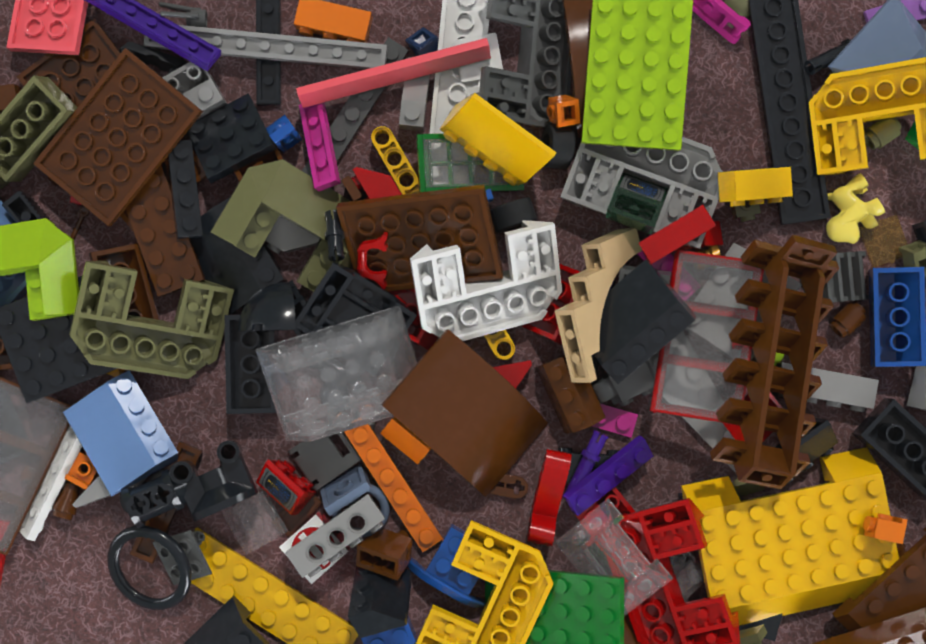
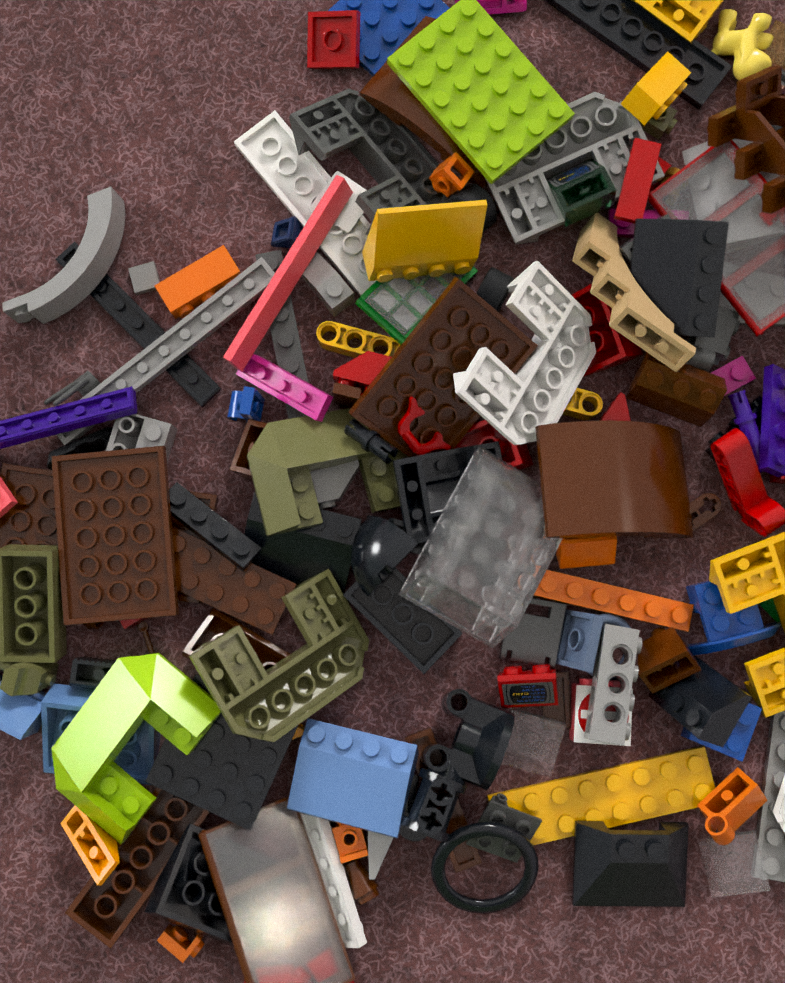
camera: 45 degrees left, 5 degrees down
black plate [187,93,276,184] -> none

